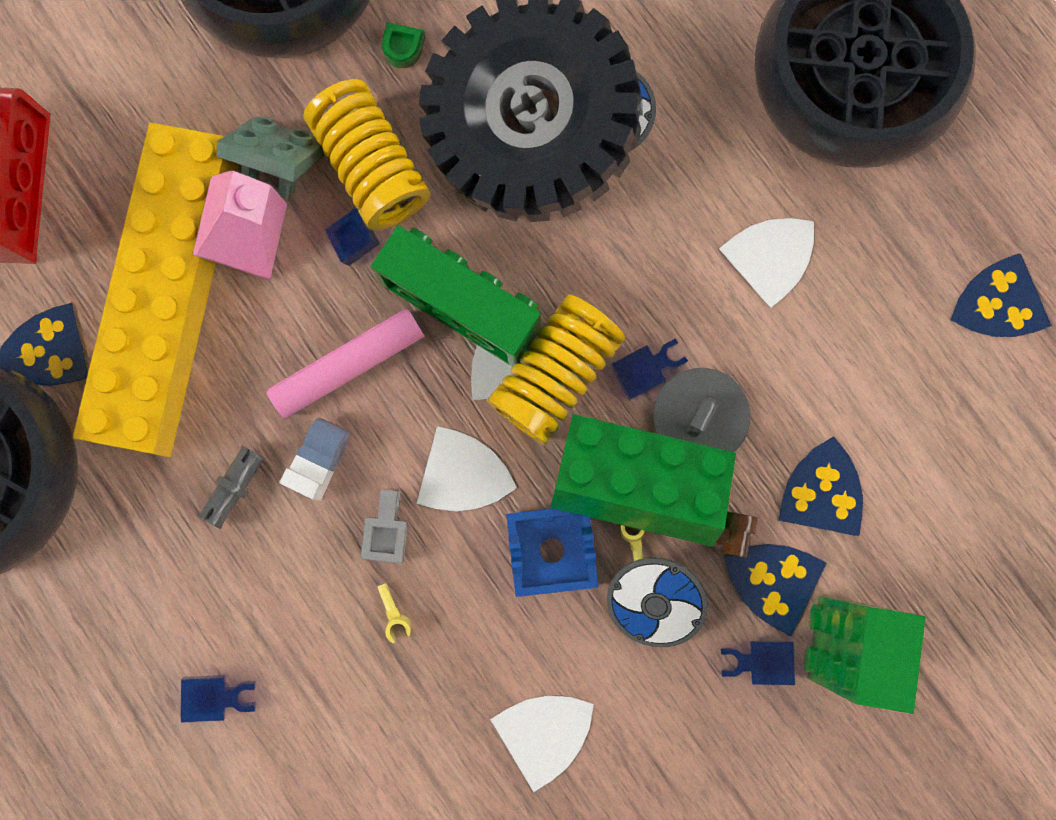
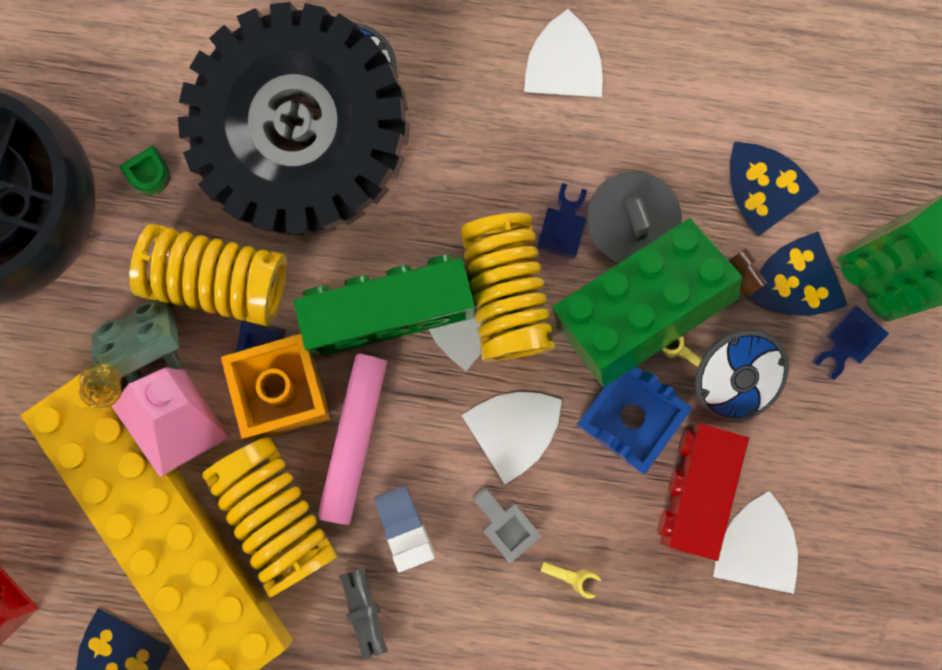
camera: 60 degrees left, 0 degrees up
none -> clear yellow bush [79,363,122,409]
none -> yellow piece [202,437,337,598]
none -> light orange slope [221,334,332,443]
none -> red brick [657,423,749,561]

